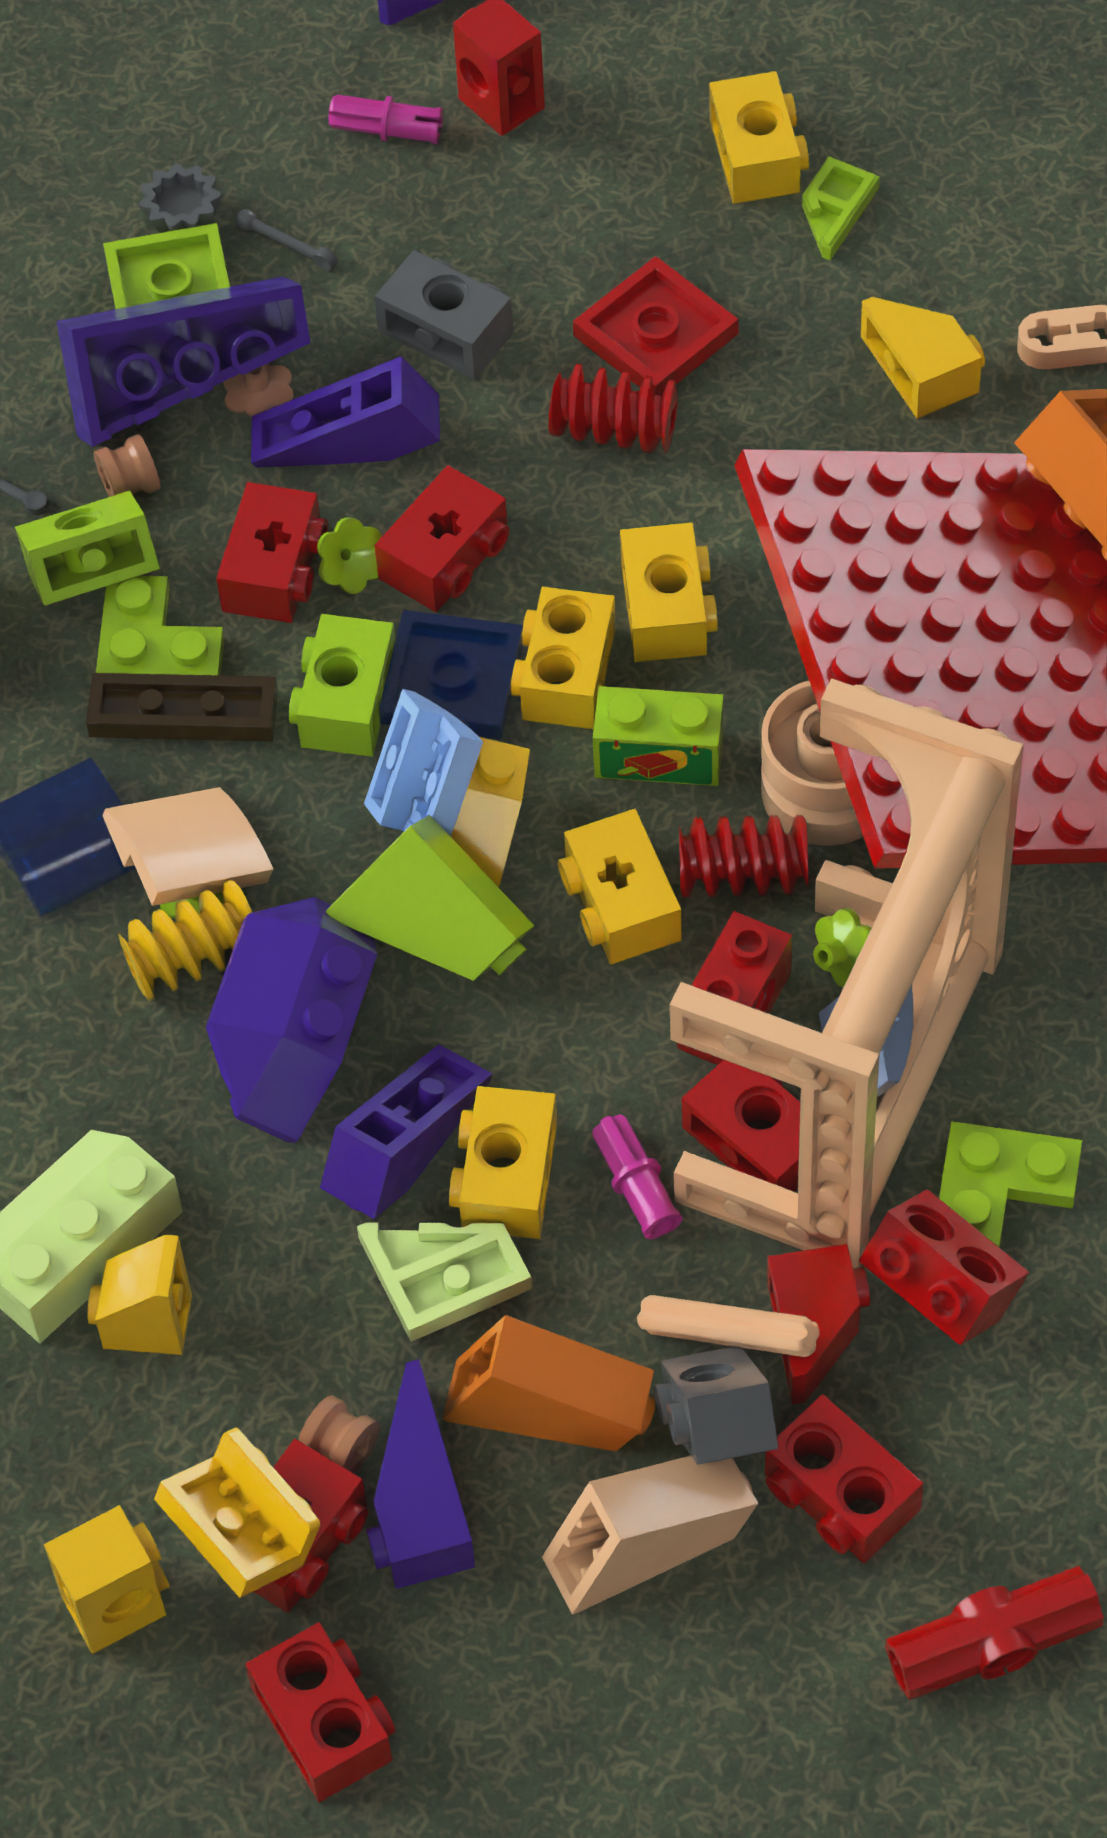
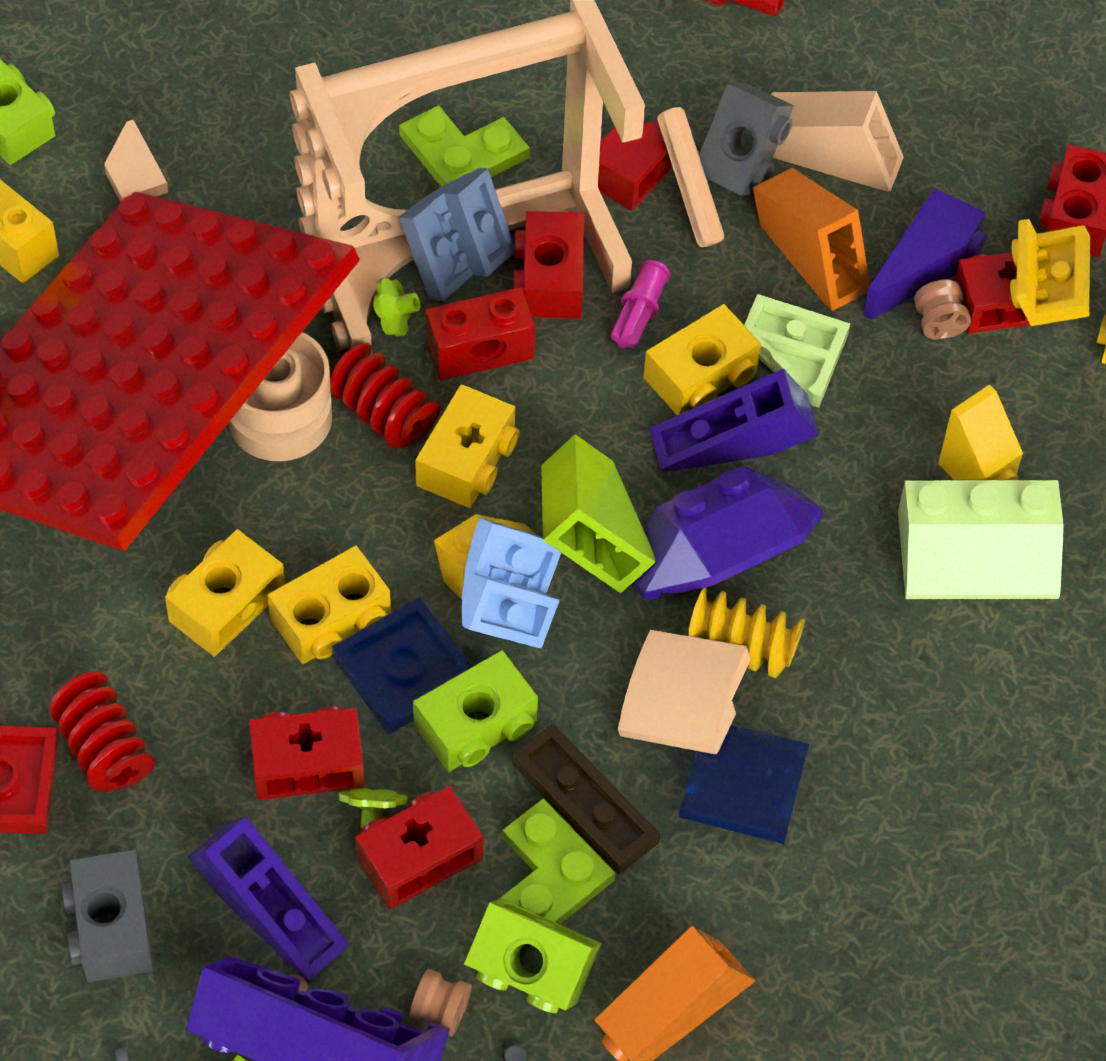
camera: 140 degrees left, 0 degrees up
lime brick [593,686,724,786] -> none
red brick [765,1394,923,1564] -> none
red brick [858,1189,1030,1346] -> none

